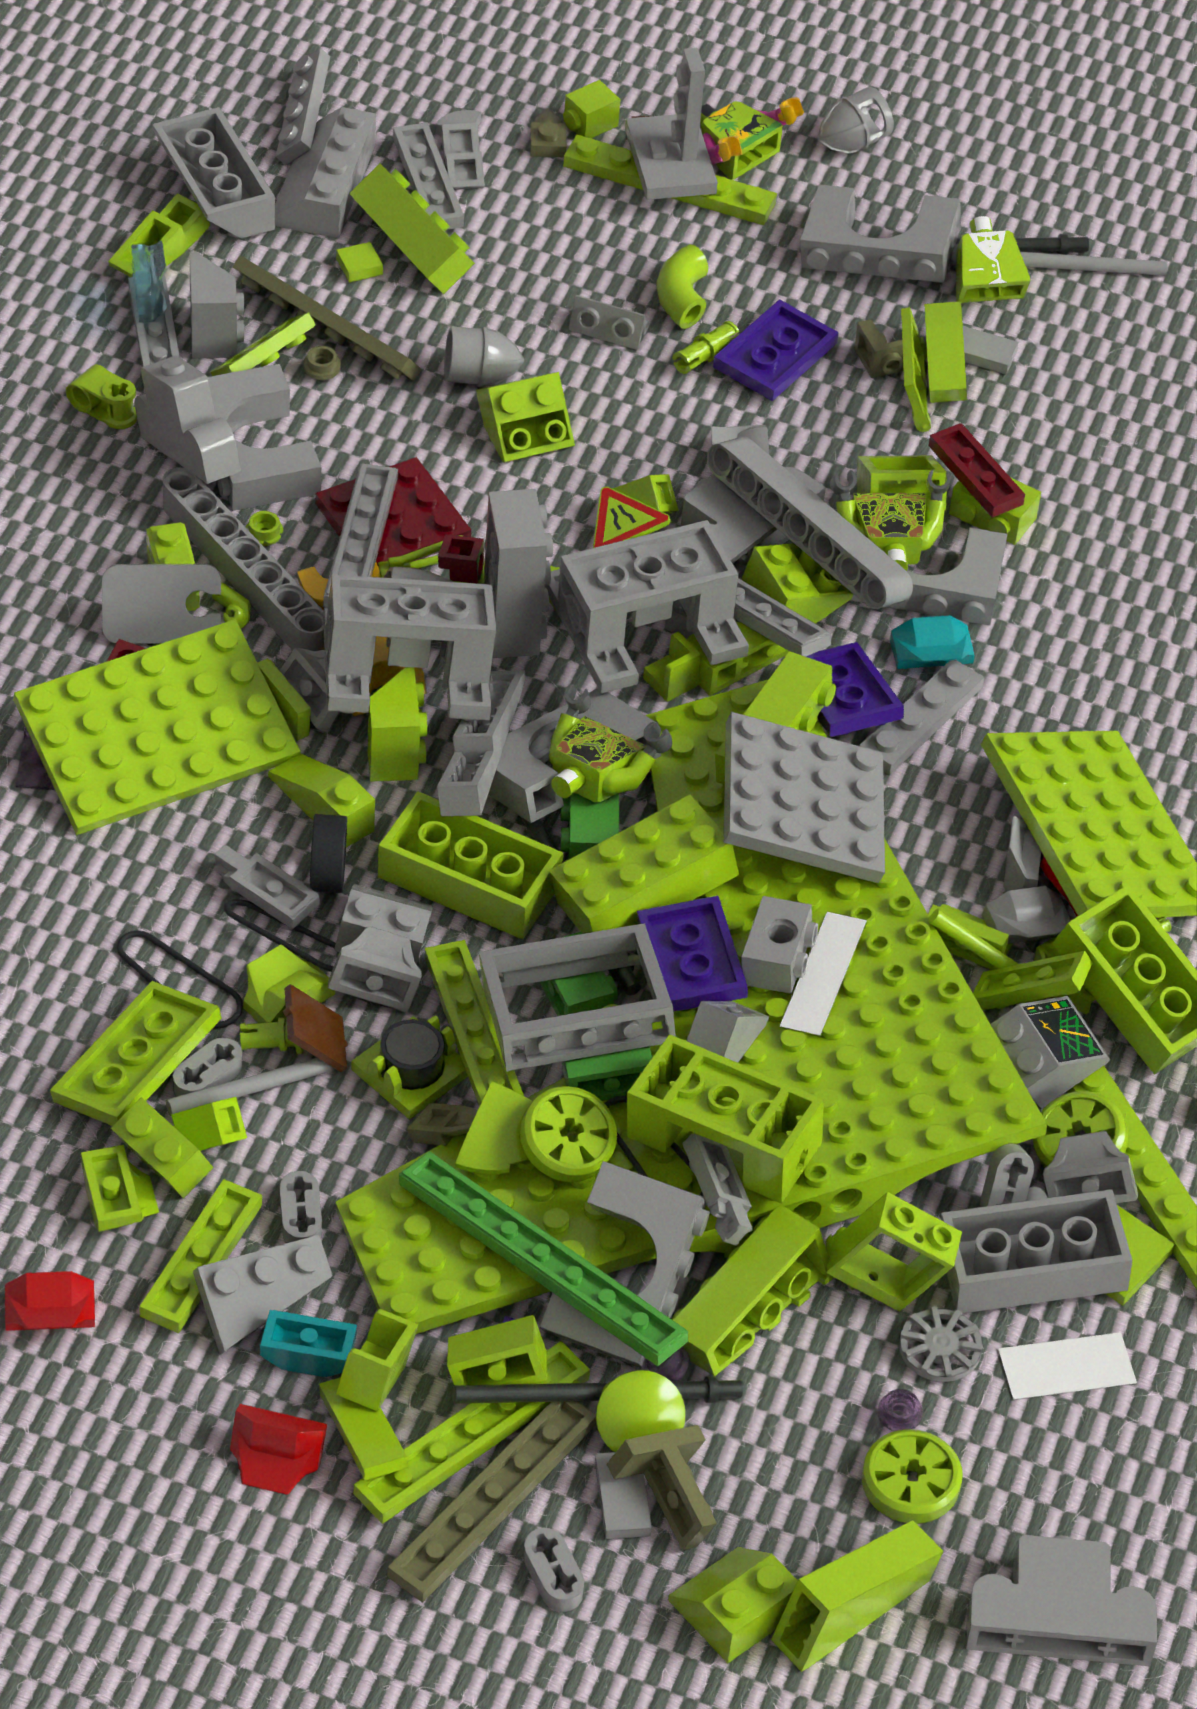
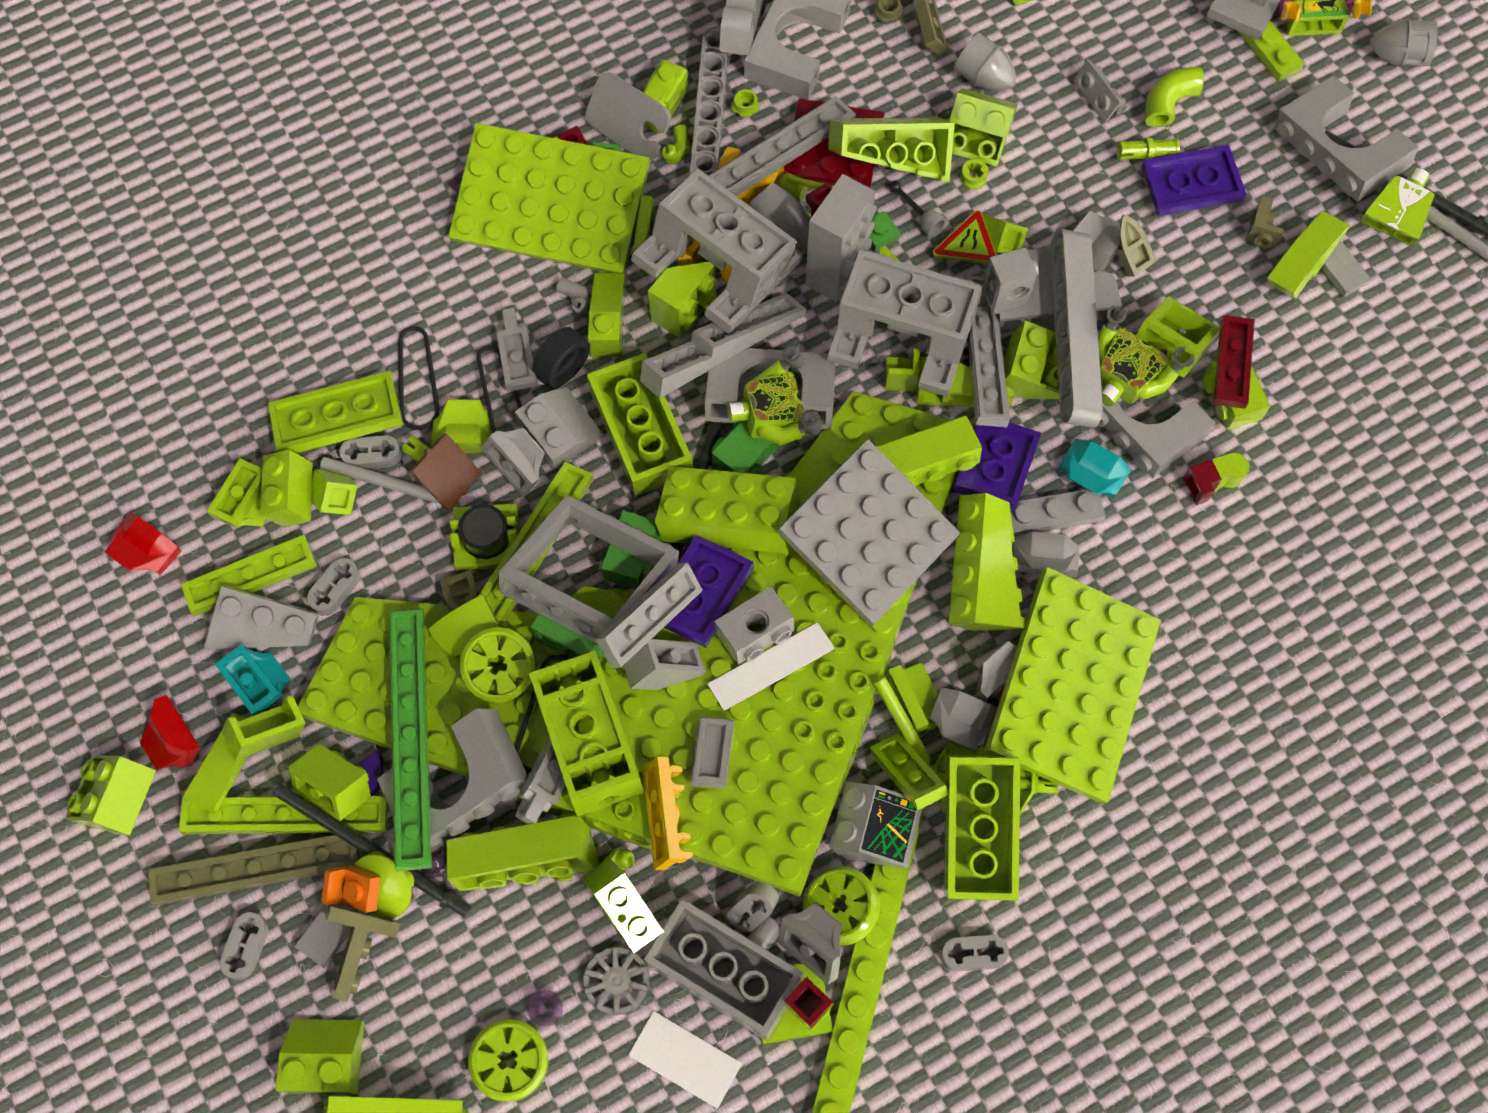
camera: 45 degrees right, 20 degrees up
lime window [901,307,931,432] -> none
none -> lime slope [65,755,156,836]
none -> orange bracket [321,865,381,913]
none -> light grey arm [556,277,591,315]
none -> light grey plate [596,562,703,668]
none -> yellow plate [642,757,693,870]
none -> light grey tile [691,717,735,789]
none -> dark red leg [784,977,834,1031]
none -> lime wedge [828,117,954,183]
none -> light grey hinge [889,180,946,237]
none -> lime wedge [949,493,1026,631]
none -> lime bush [961,159,988,190]
none -> light grey brick [983,247,1039,315]
none -> light grey slope [1012,532,1078,578]
none -> plate [1117,215,1156,277]
none -> leg [1183,453,1250,506]

